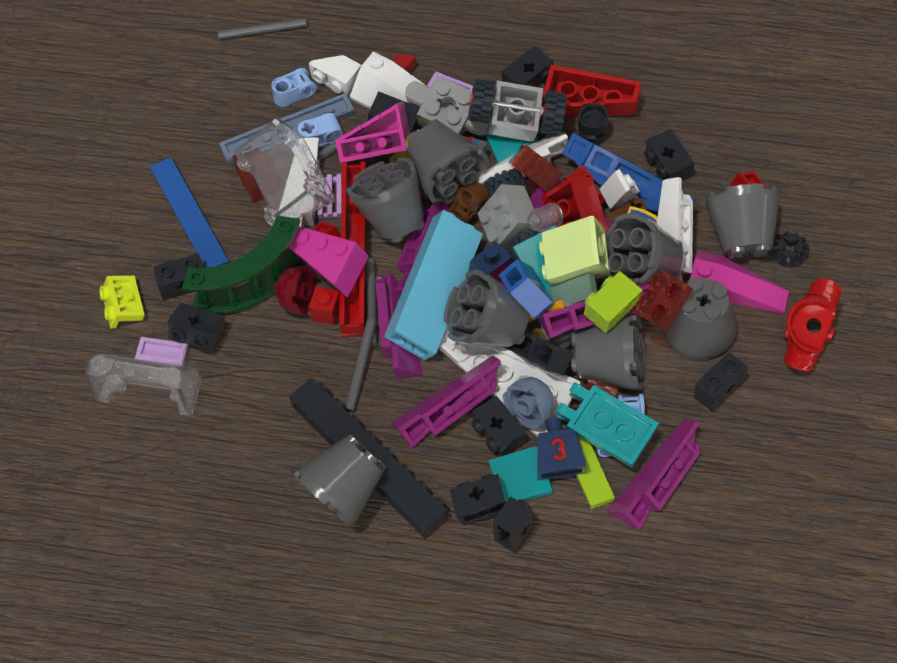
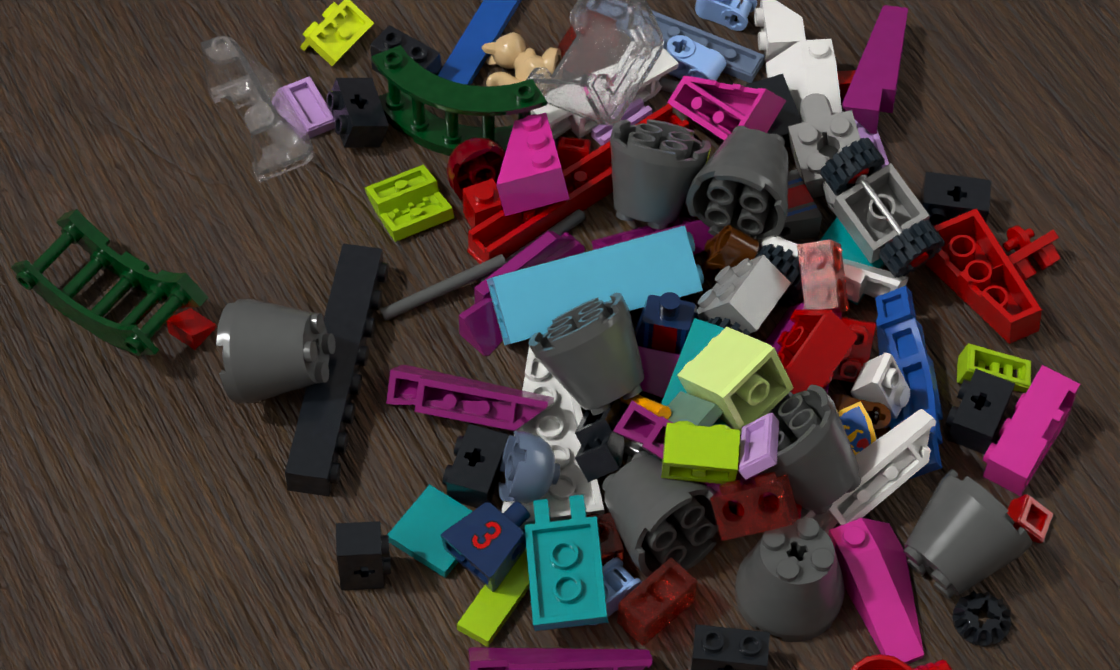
camera: 45 degrees right, 5 degrees down
black brick [450,474,509,526] -> none
blue slope [499,259,555,319] -> none
clear brick [527,203,563,232] -> none
black wheel [578,103,608,145] -> none
none -> dark green fence [11,209,209,356]
none -> red slope [167,308,217,350]
none -> lime slope [365,164,454,242]
none -> tan animal [482,32,563,94]
none -> clear red brick [617,557,697,646]
none -> lavender tile [738,413,779,480]
none -> magenta wedge [842,5,908,134]
none -> lime slope [957,343,1032,392]
none -> dark pink wedge [982,365,1080,497]
none -> red hips [1003,225,1061,282]

